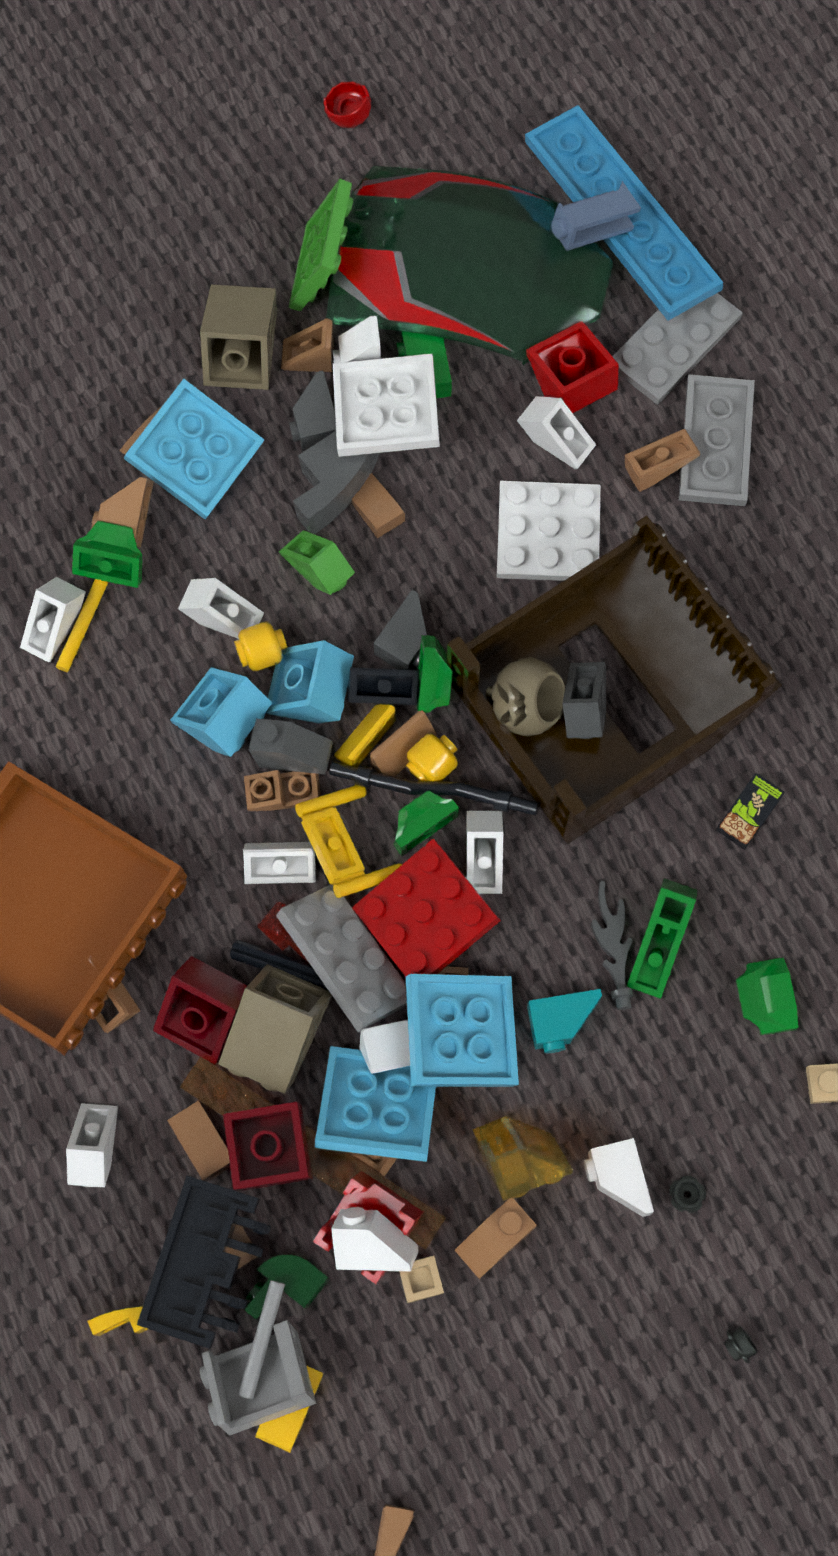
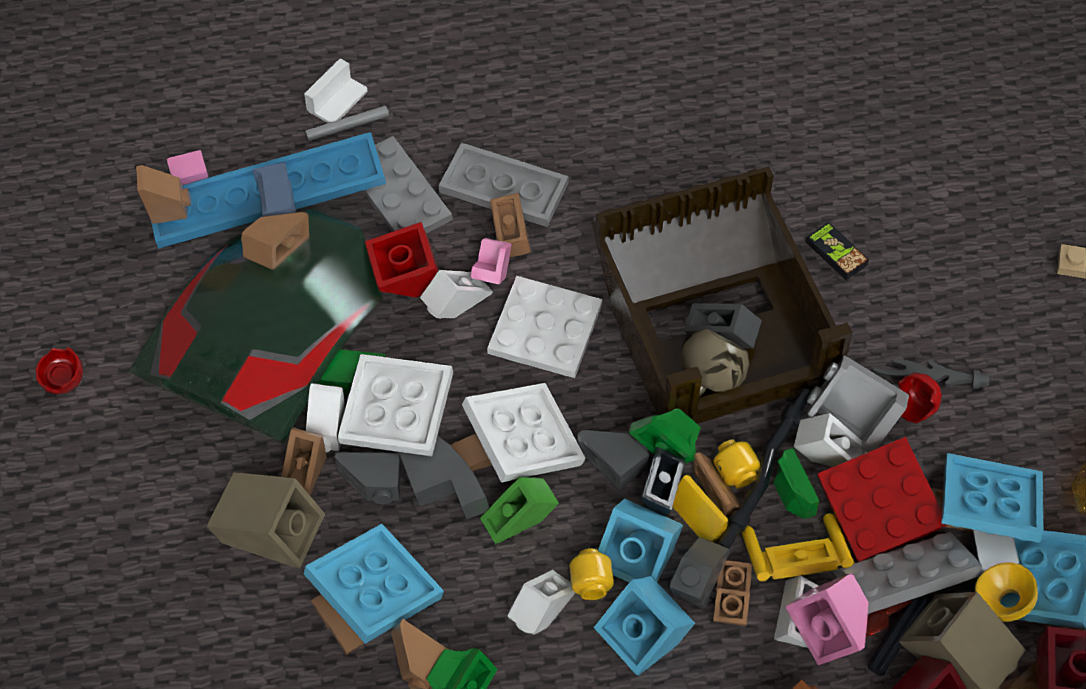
camera: 75 degrees left, 15 degrees down
bright green plate [288,179,353,311] -> none
teal slope [527,989,602,1053] -> none
green slope [627,878,698,999] -> none
green slope [736,958,798,1036] -> none
none -> medium nougat slope [136,165,191,224]
none -> bright pink panel [167,150,208,185]
none -> medium nougat slope [241,212,309,270]
none -> white panel [304,58,367,123]
none -> light grey bar [305,105,389,142]
none -> white plate [462,383,586,482]
none -> bright pink panel [470,238,512,284]
none -> bright pink slope [785,573,869,666]
none -> light grey panel [806,355,909,453]
none -> red hair [898,372,942,424]
none -> yellow piece [975,562,1038,622]

